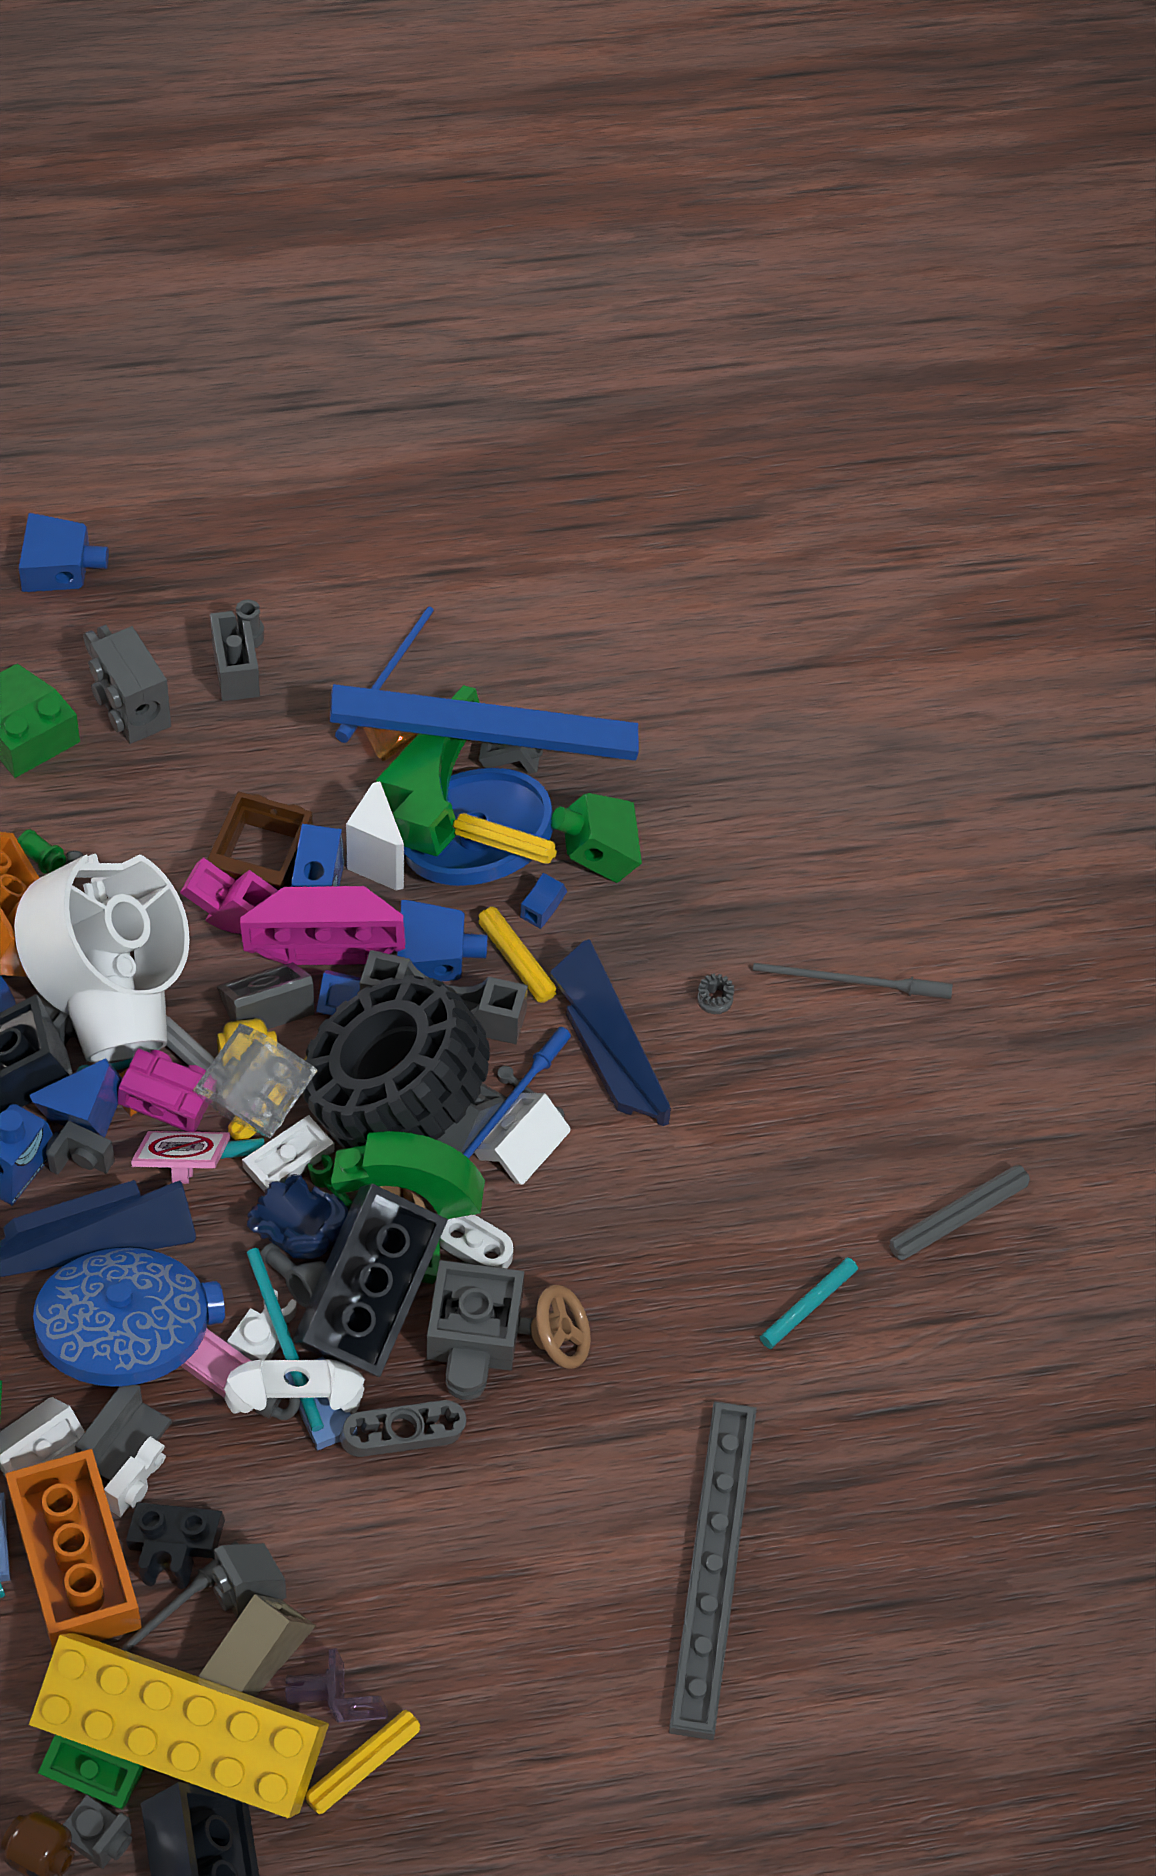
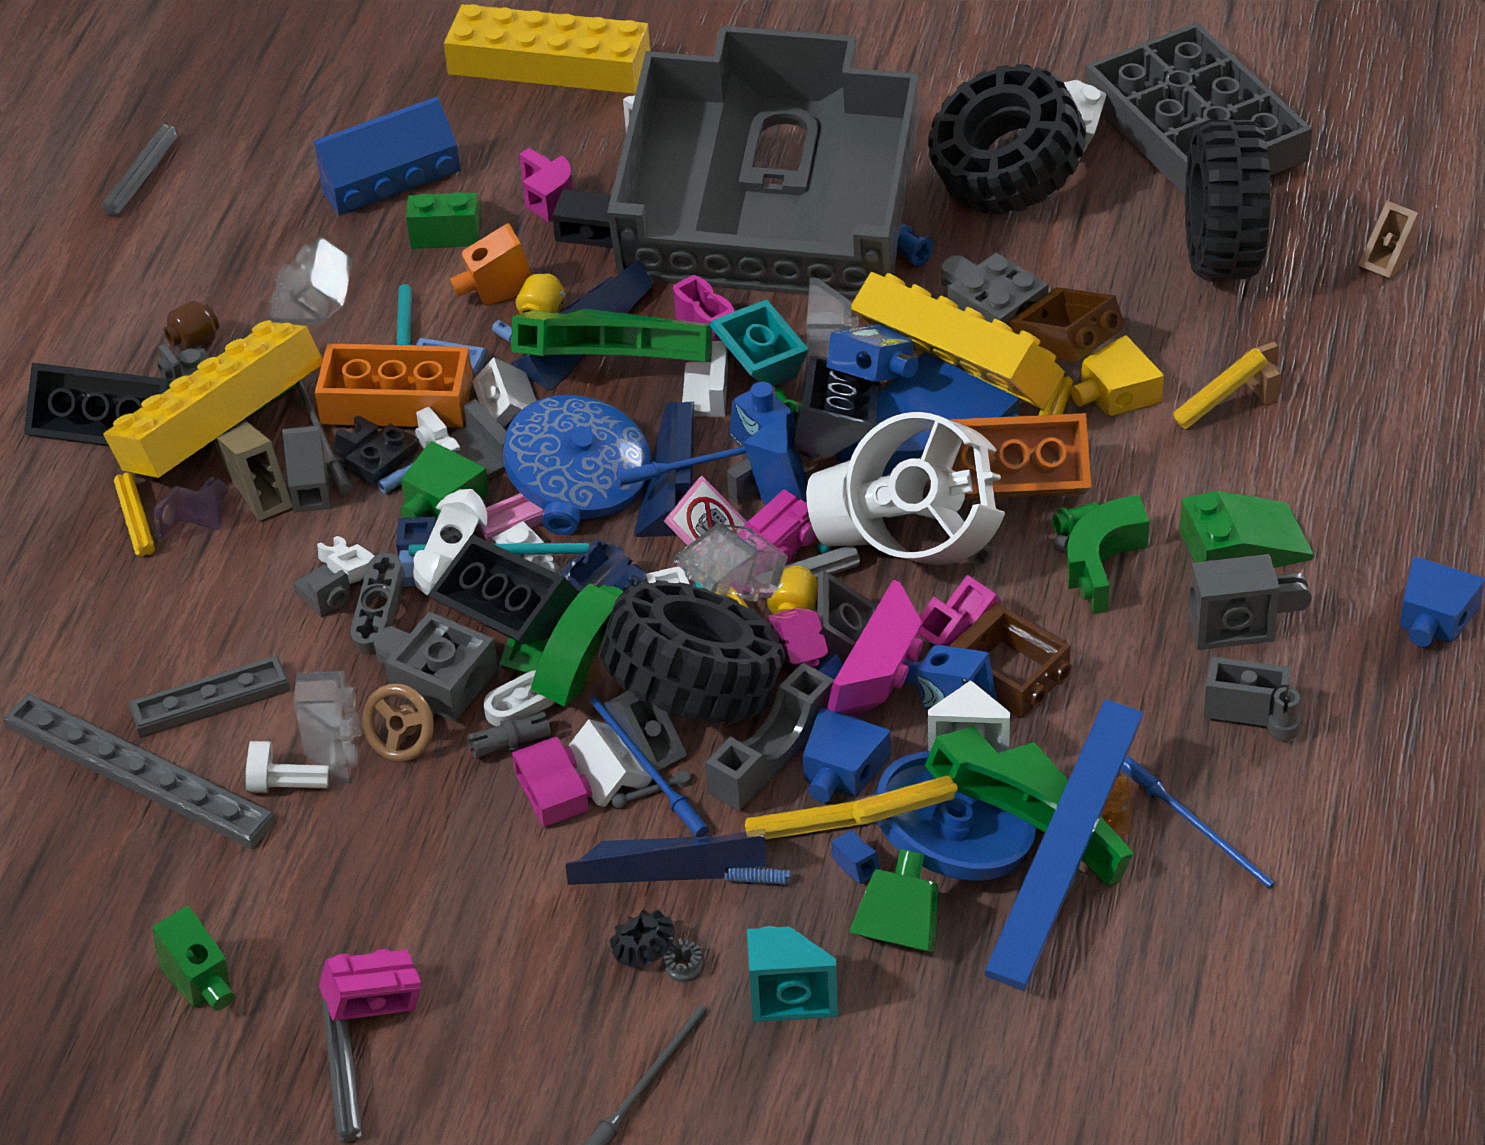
camera: 120 degrees right, 10 degrees down
teal bar [760,1257,858,1349] -> none
none -> dark grey tile [128,655,290,738]
none -> green torso [152,905,235,1011]
none -> white piece [246,741,329,793]
none -> dark grey bracket [293,565,352,618]
none -> clear slope [294,671,361,784]
none -> white plate [317,536,375,584]
none -> dark pink brick [319,949,421,1021]
none -> medium blue pin [377,462,414,494]
none -> dark blue plate [396,517,436,556]
none -> green torso [400,441,489,521]
none -> dark grey pin [467,712,551,759]
none -> dark pink brick [512,736,592,827]
none -> black gear [609,909,675,967]
none -> blue piece [616,446,746,486]
none -> teal slope [747,926,838,1022]
none -> dark pink brick [765,608,828,668]
none -> green arch [1066,495,1149,614]

